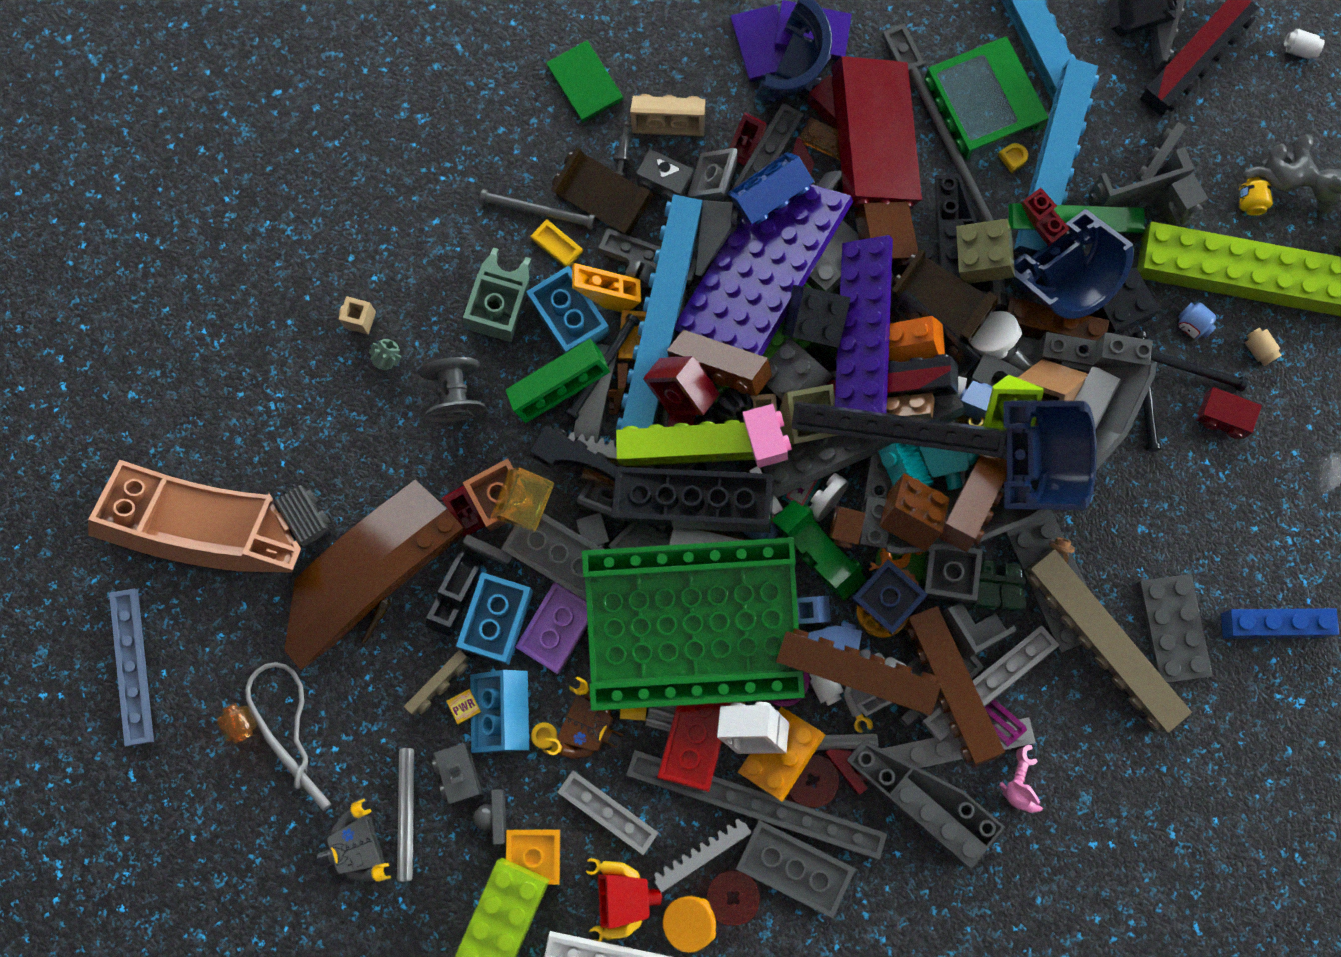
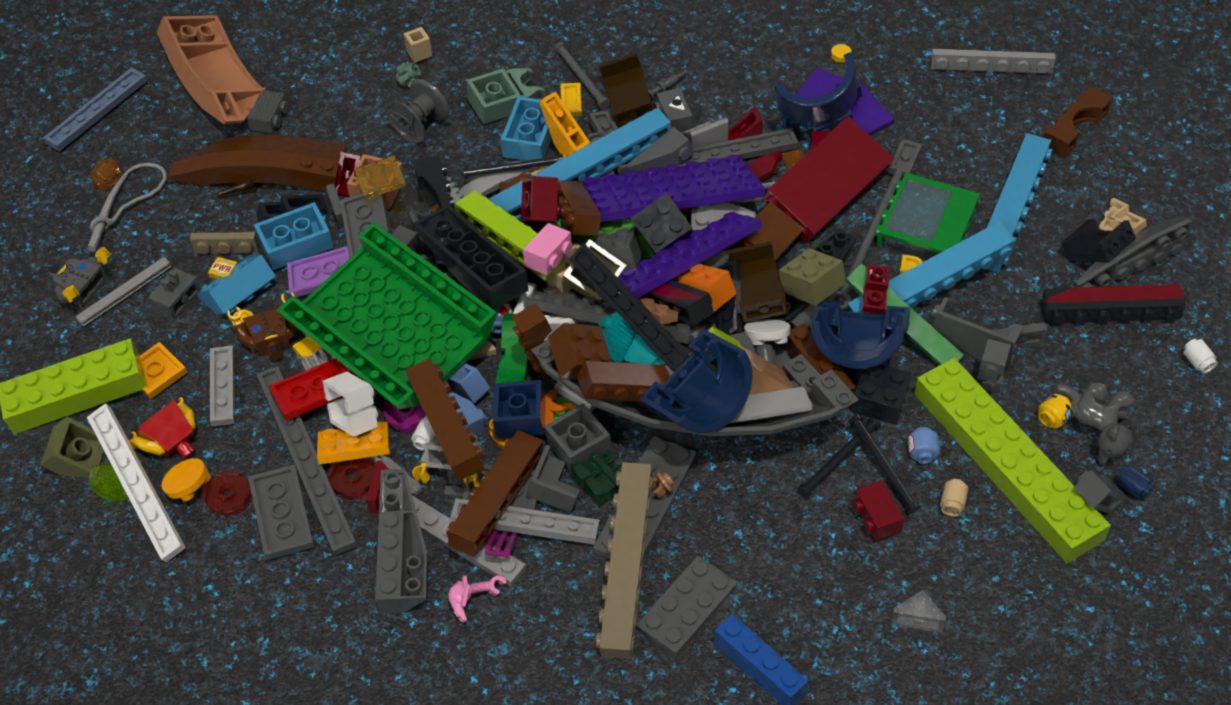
camera: 45 degrees right, 25 degrees down
dark grey tile [473,789,506,845] -> none
green brick [506,338,610,423] -> none
green tile [546,40,623,123] -> none
tan slope [630,94,705,136] -> none
light grey gear [655,819,751,893] -> none
blue slope [726,152,814,224] -> none

